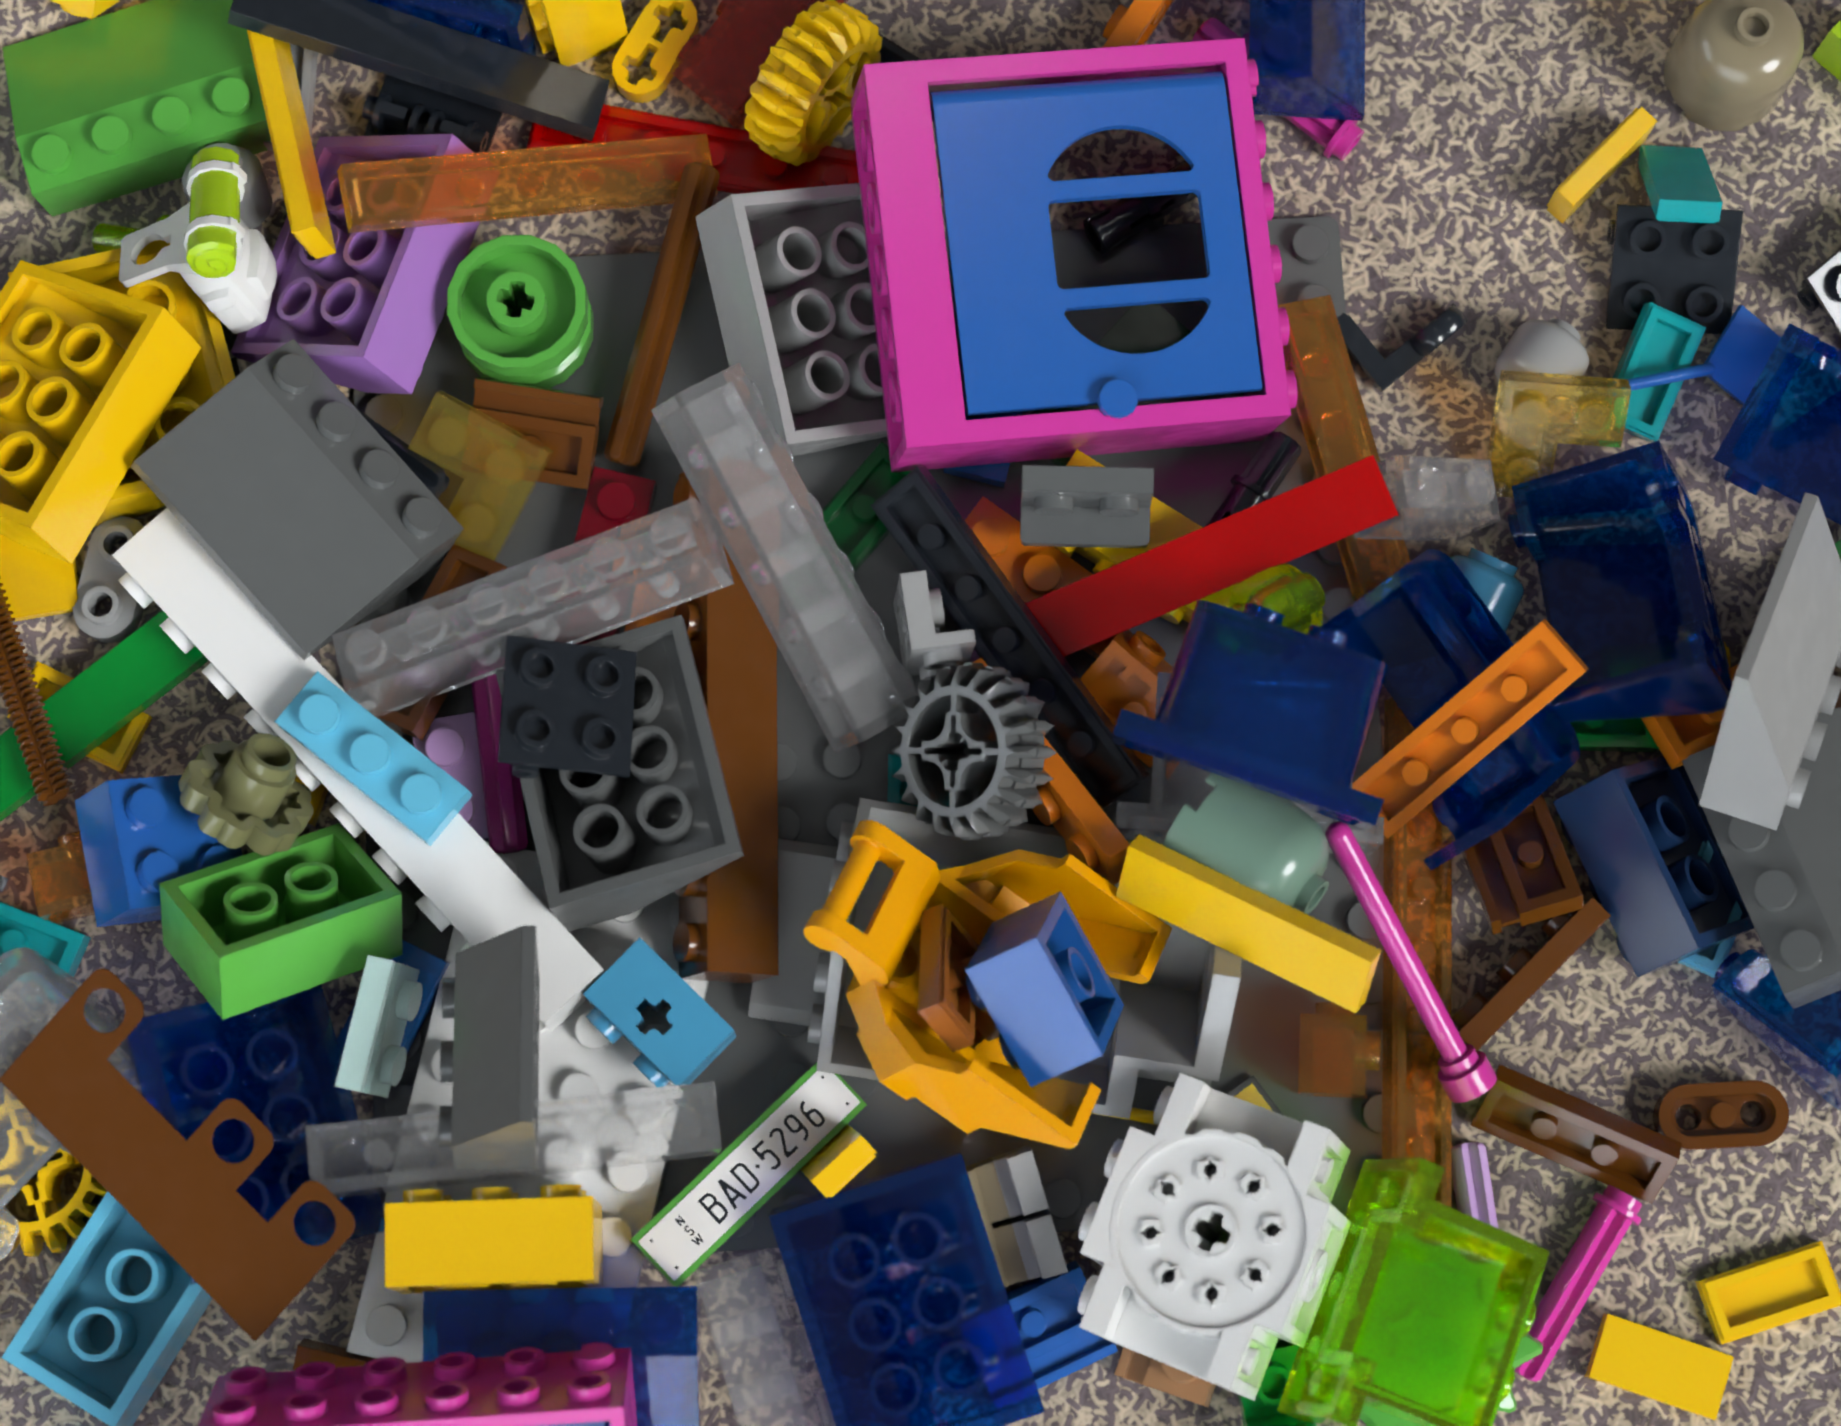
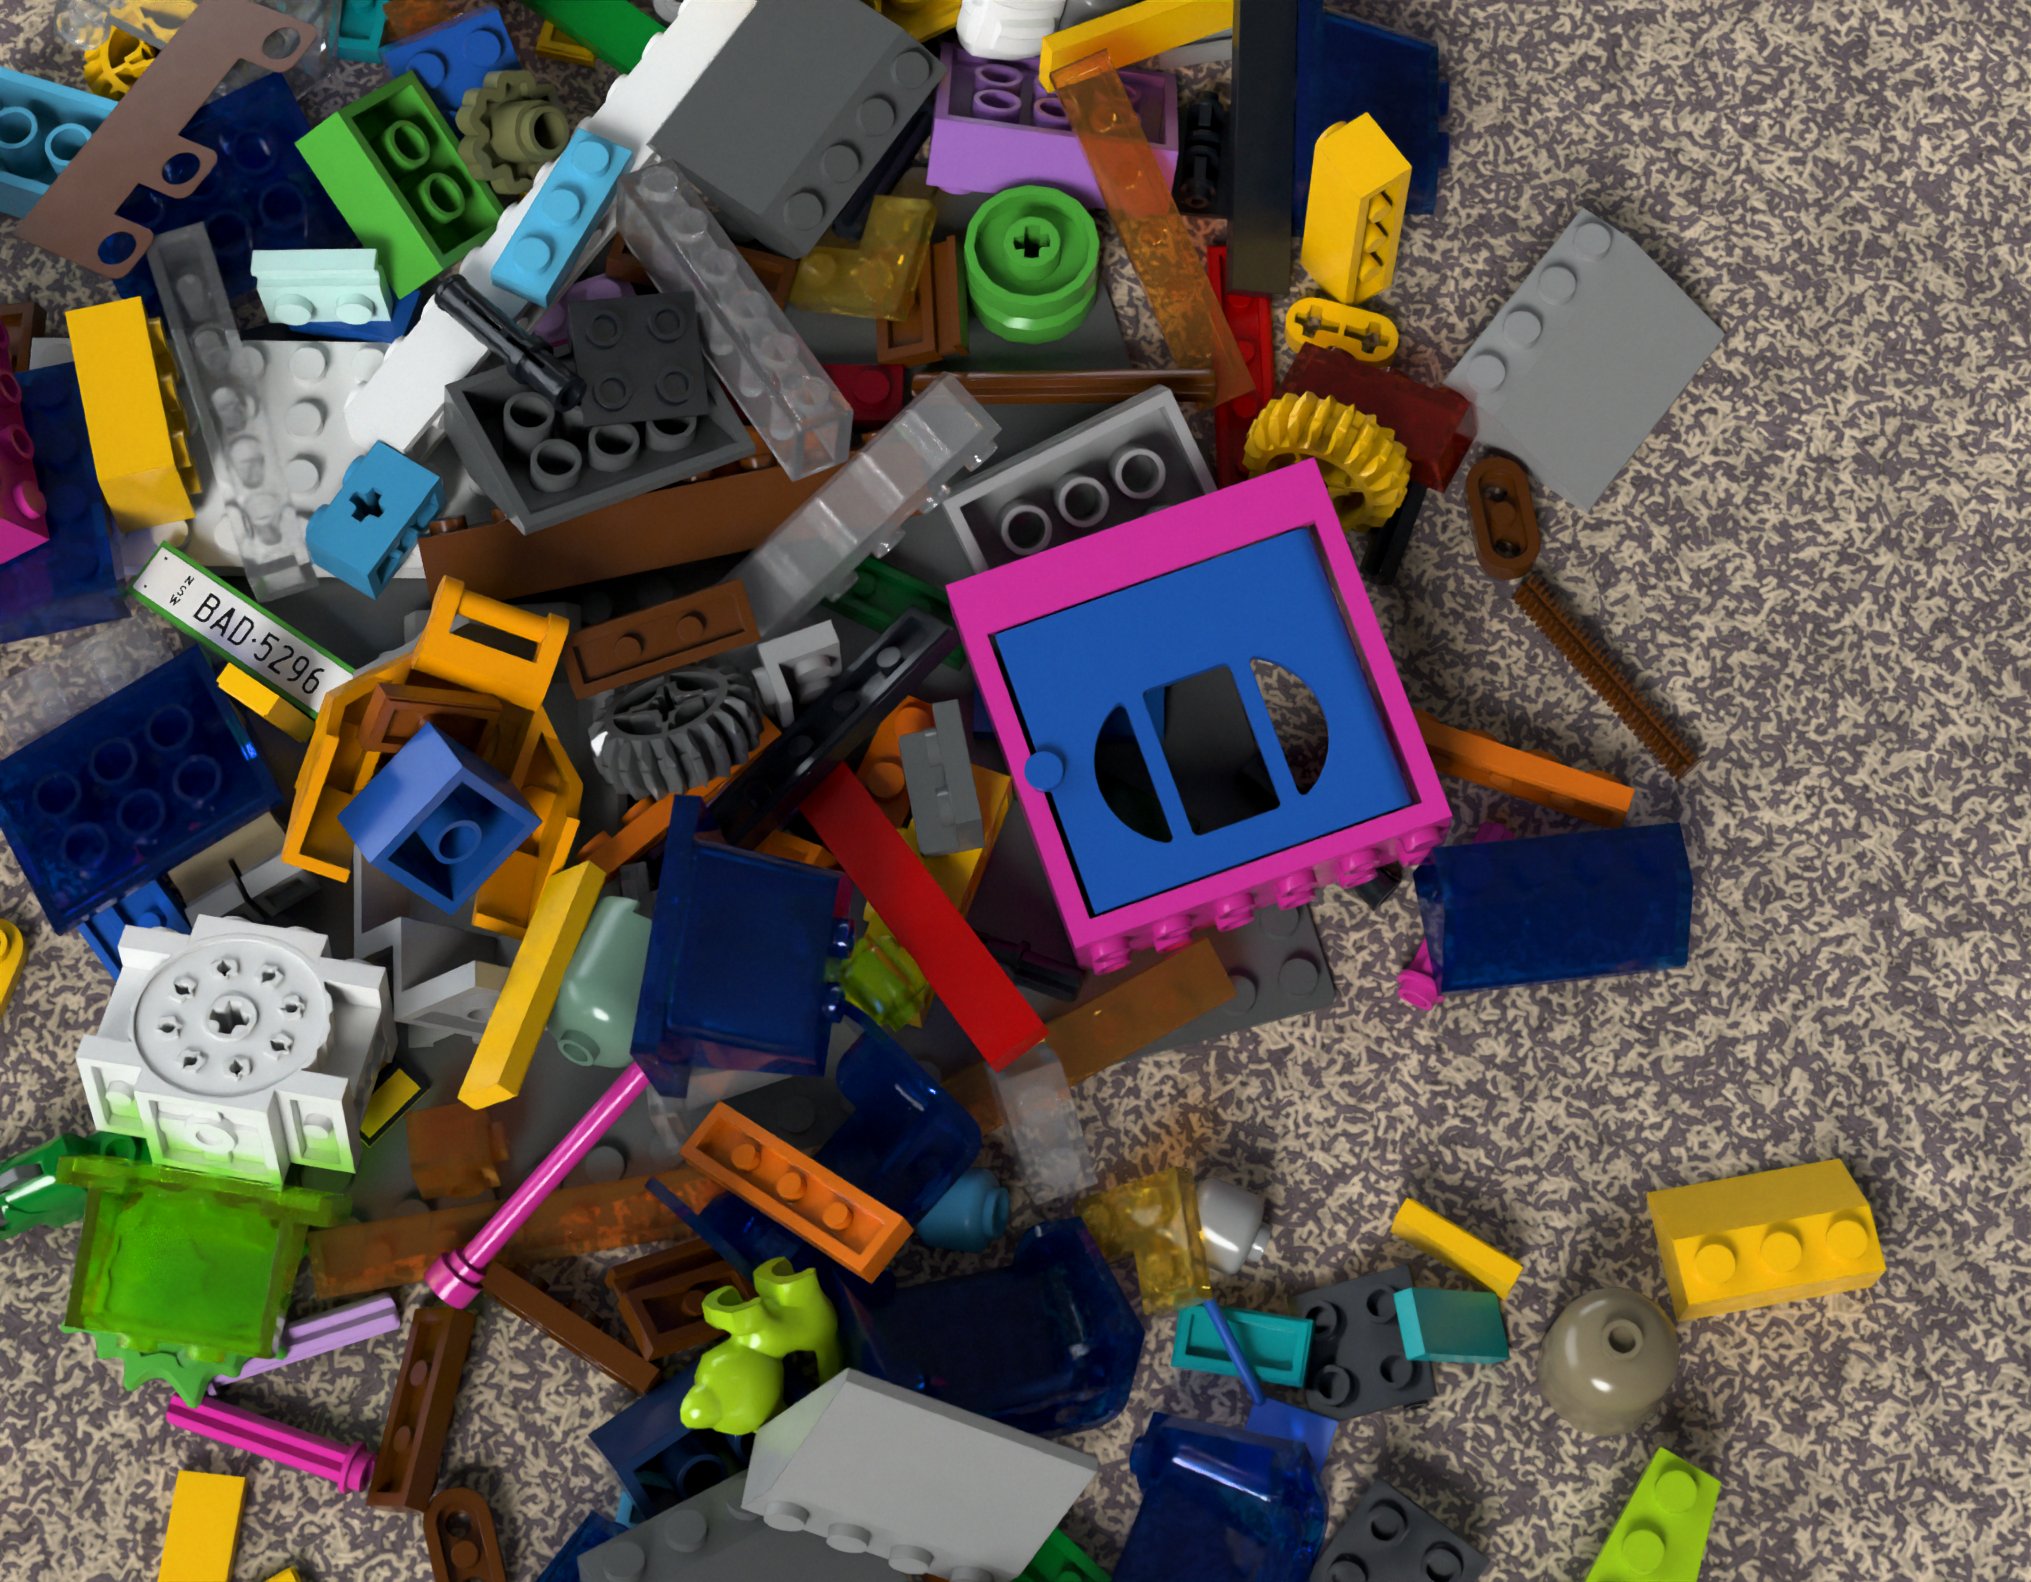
camera: 80 degrees right, 10 degrees down
dark grey slope [438,925,540,1171] -> none
black piece [1329,303,1467,392] -> none
none -> black pin [434,274,587,412]
none -> reddish brown plate [560,577,761,701]
none -> lime animal [680,1256,879,1435]

